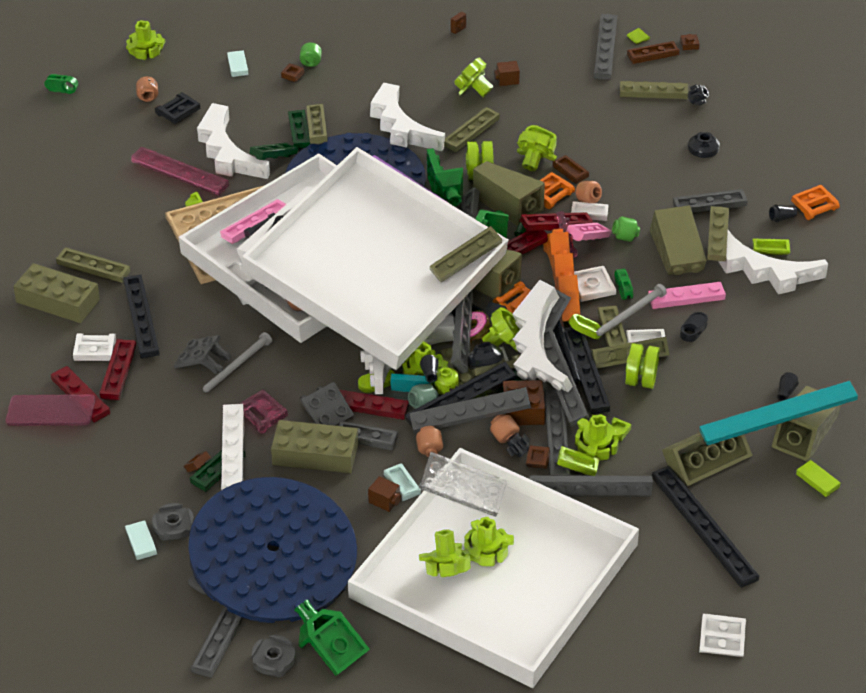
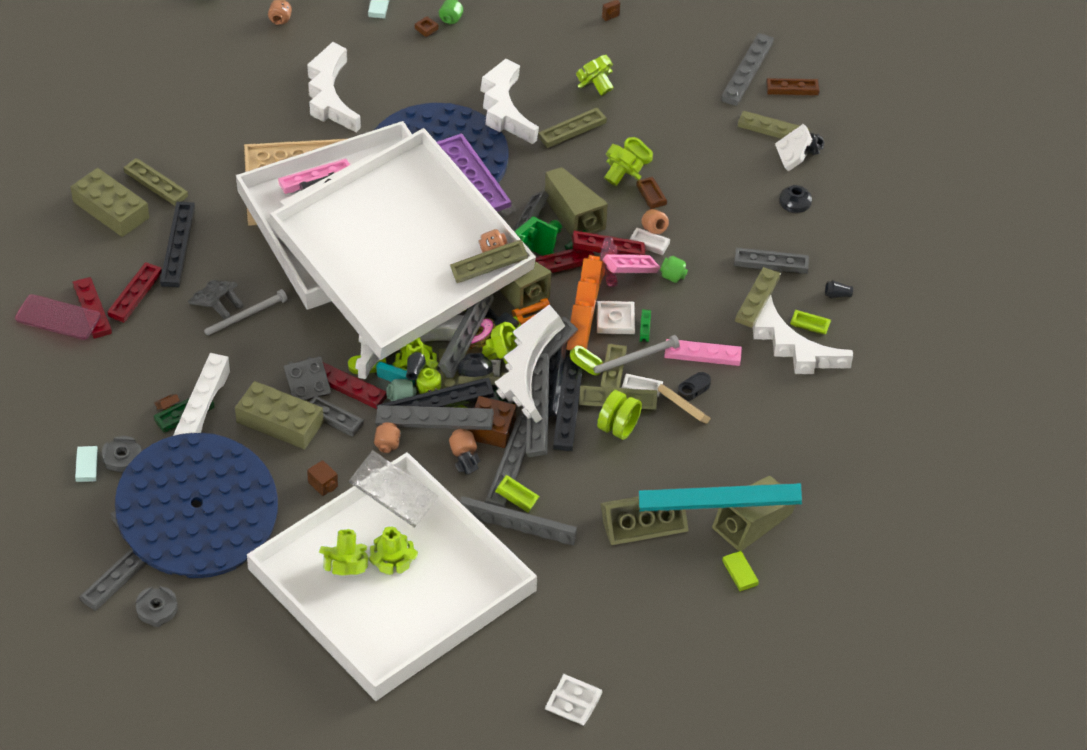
camera: 15 degrees right, 5 degrees up
white plate [73,333,116,361] -> none
clear pink plate [131,147,229,196] -> none
black plate [155,92,201,124] -> none
lime tile [185,192,203,207] -> none
clear pink plate [239,389,288,434] -> none
dark green plate [249,142,298,160] -> none
dark green plate [288,110,310,149] -> none
green plate [294,599,370,676] -> none
olive plate [306,104,328,144] -> none
light aqua tile [384,463,421,501] -> none
green plate [427,148,463,207] -> none
lime wheel [465,141,494,181] -> none
reddish brown brick [494,61,520,86] -> none
reddish brown plate [526,445,550,469] -> none
orange plate [540,172,575,209] -> none
lime piece [575,414,624,461] -> none
lime tile [612,417,631,441] -> none
lime slope [627,28,650,44] -> none
olive slope [650,205,707,275] -> none
black tile [652,466,759,588] -> none
reddish brown plate [680,34,700,50] -> none
black cone [777,372,799,401] -> none
orange plate [791,185,840,220] -> none
none -> nougat head [478,229,508,253]
none -> tan tile [657,384,711,424]
none -> white plate [775,124,812,171]

